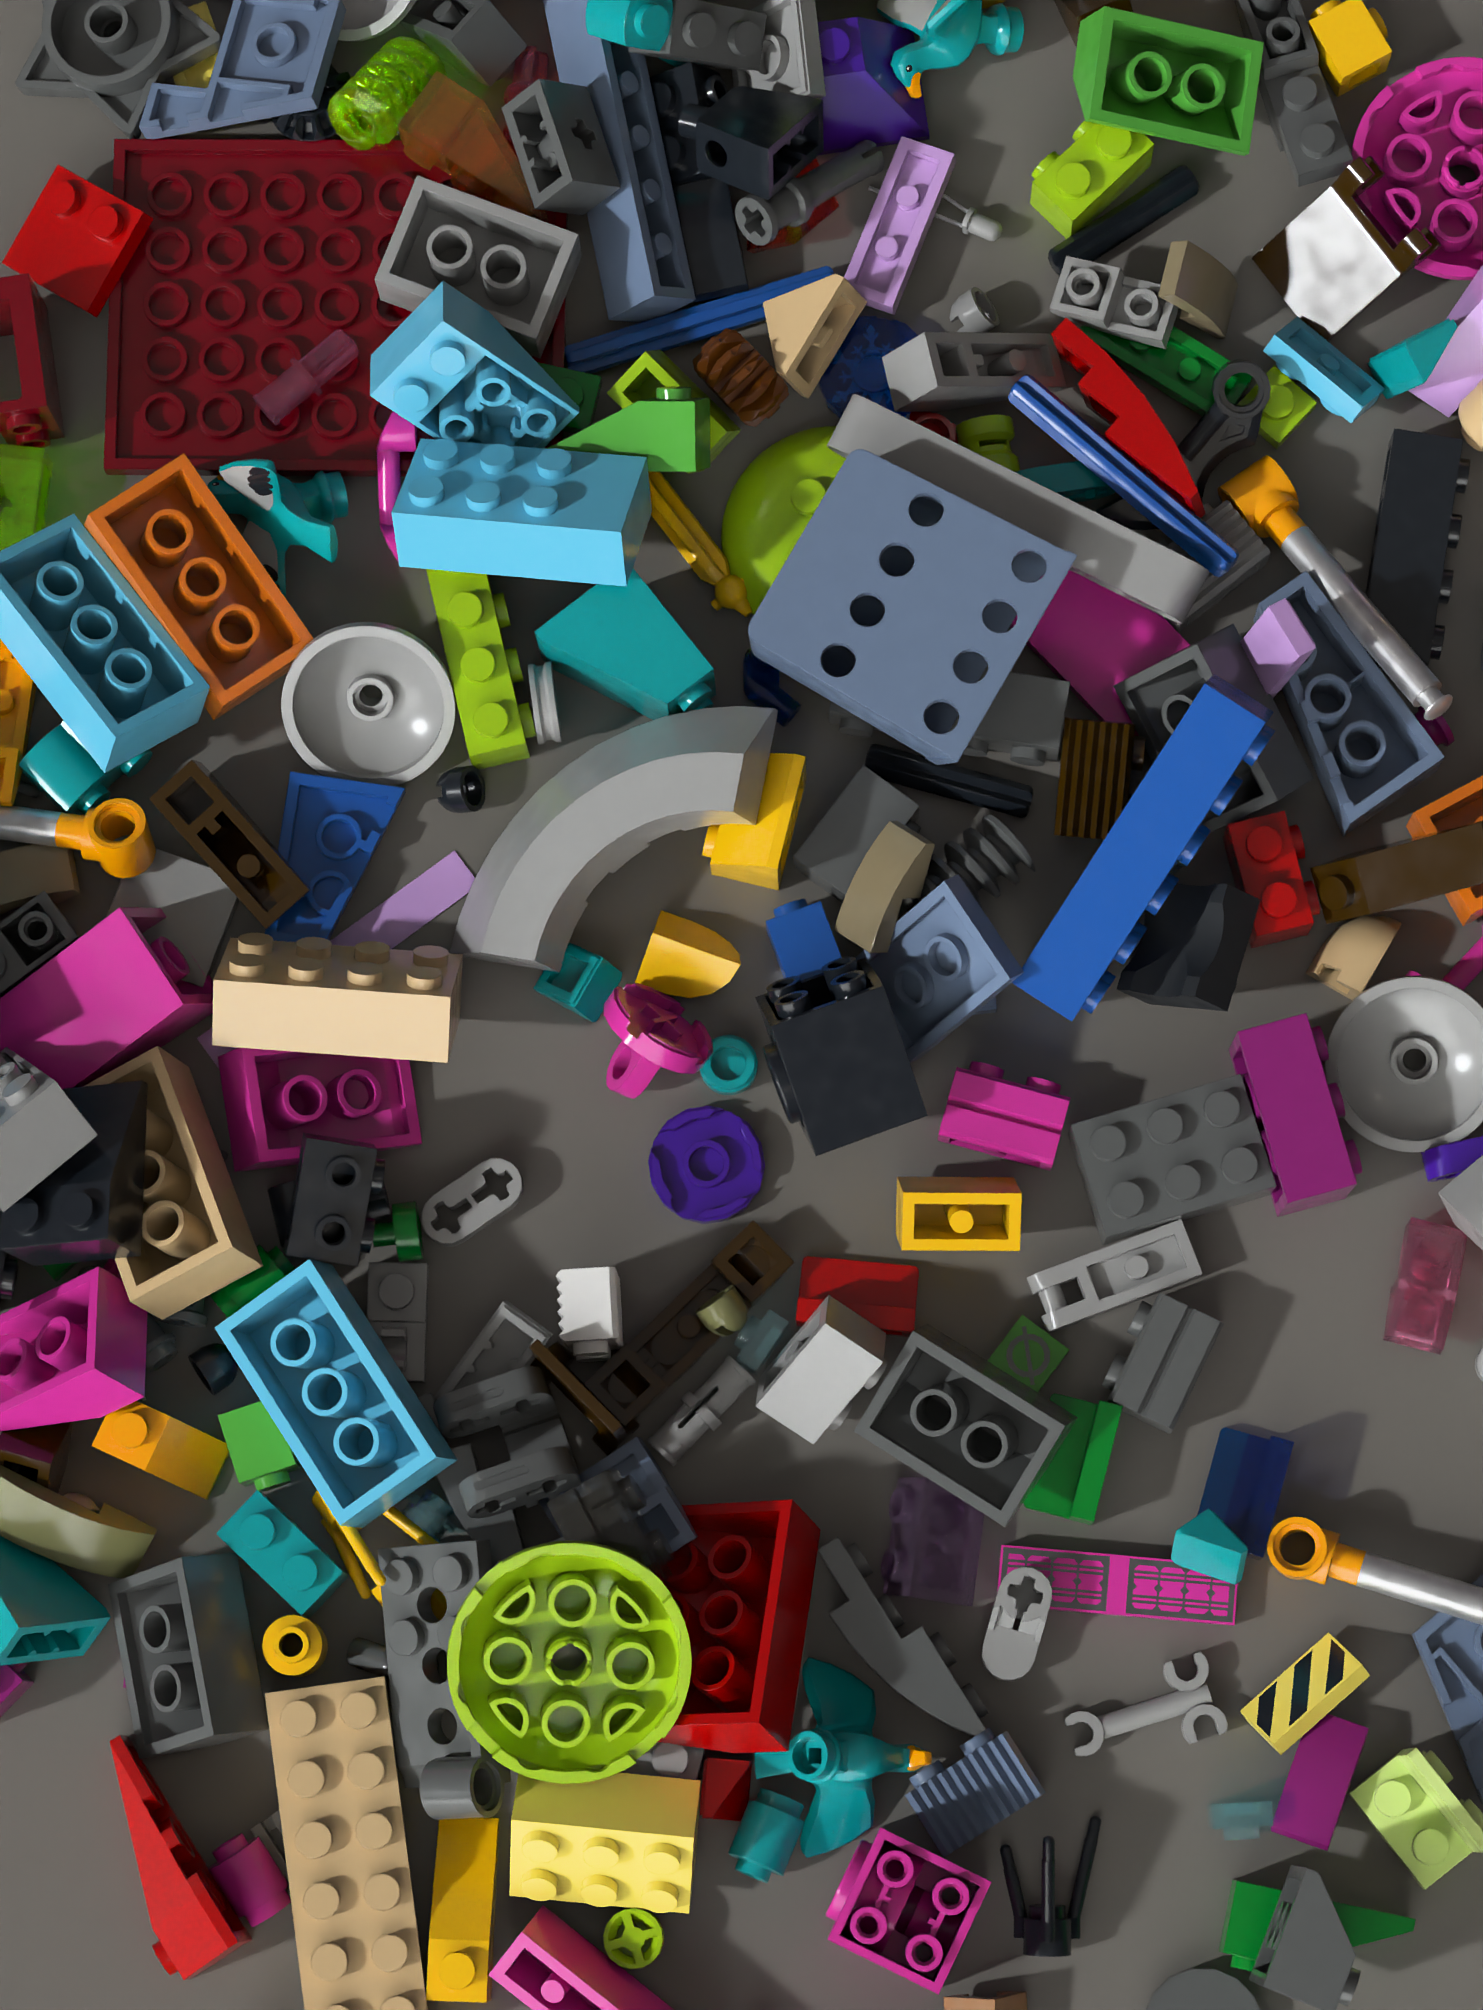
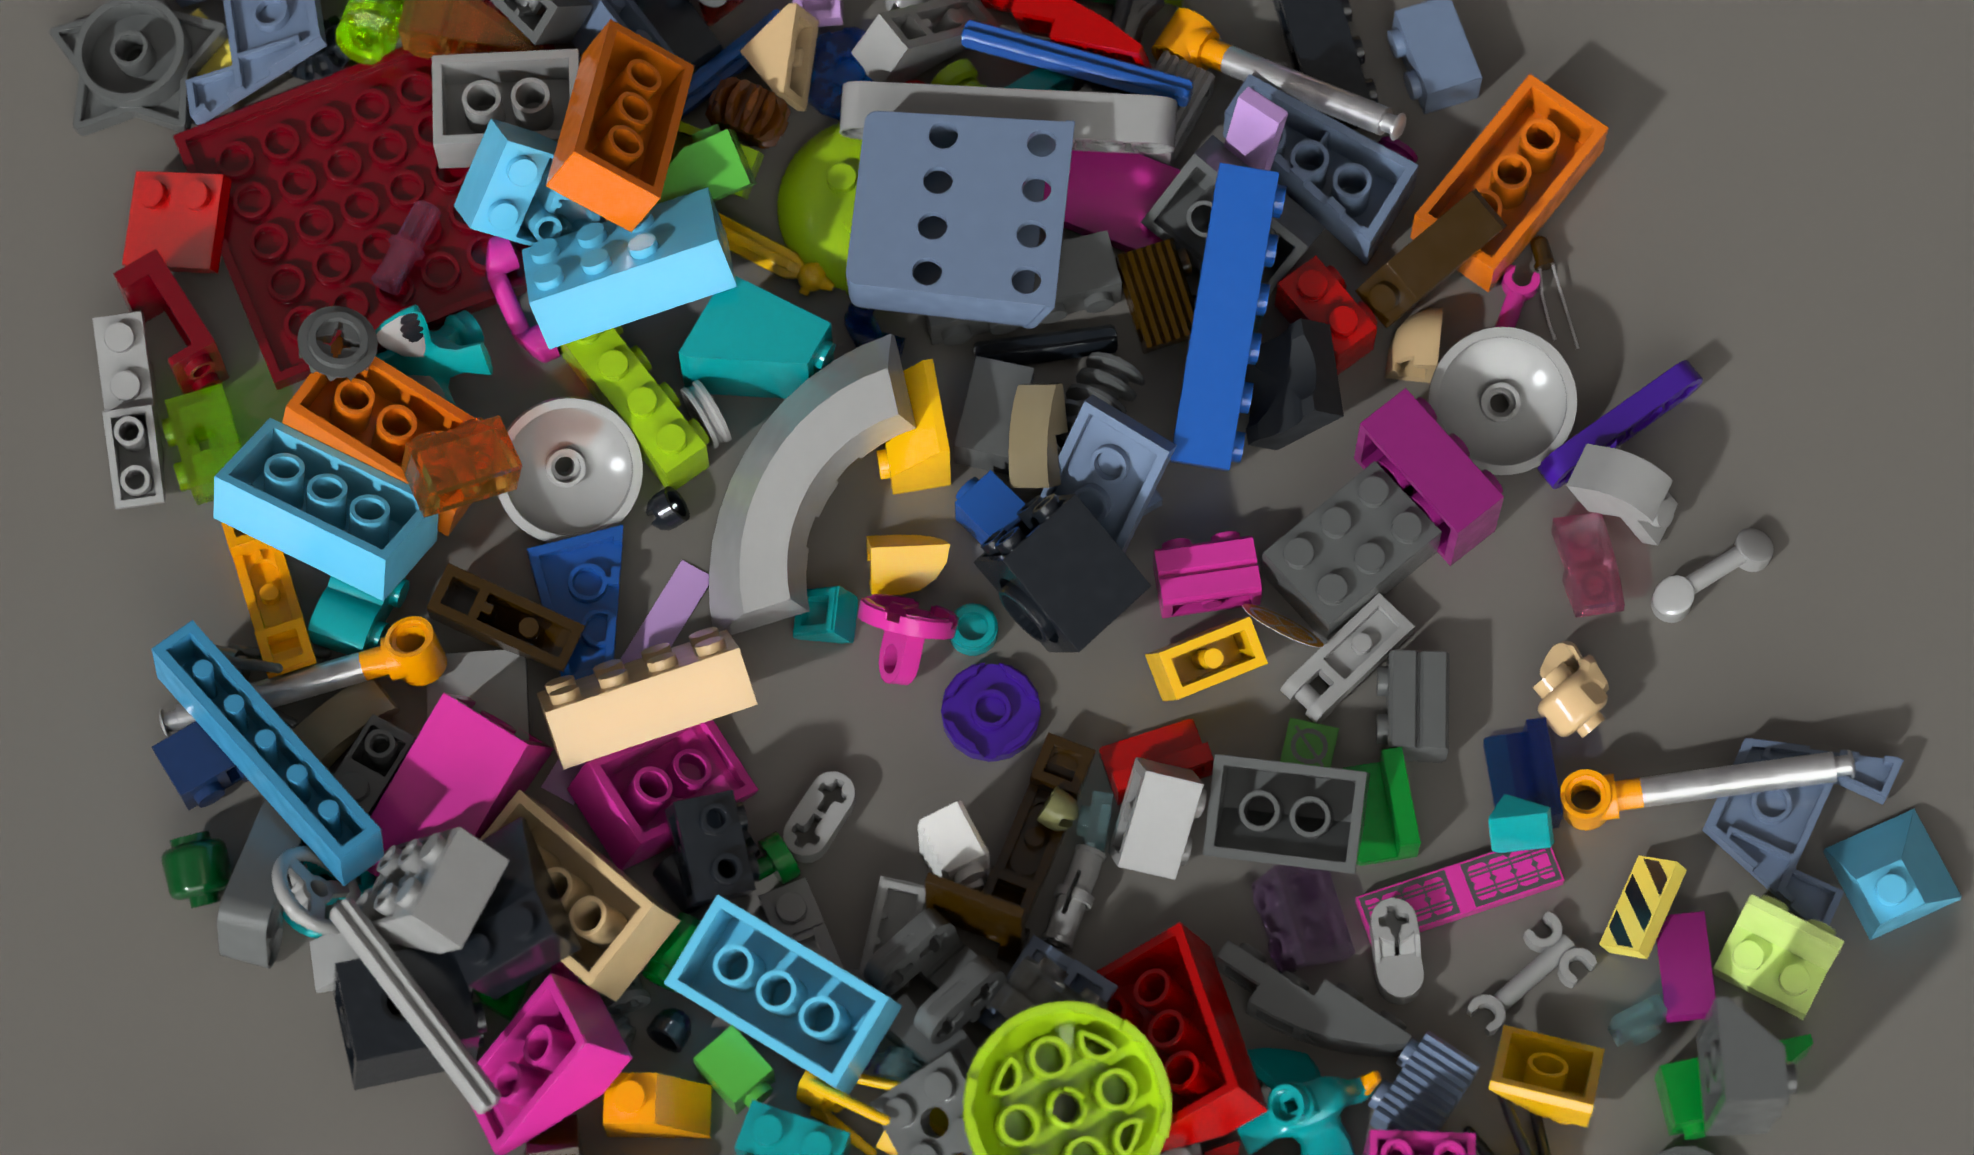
camera: 30 degrees left, 10 degrees down
none -> dark grey gear [297,306,378,382]
none -> clear orange brick [401,415,522,518]
none -> orange brick [546,19,695,233]
none -> light orange sticker [1242,604,1324,648]
none -> yellow slope [1489,1025,1605,1127]
none -> tan head [1533,641,1609,738]

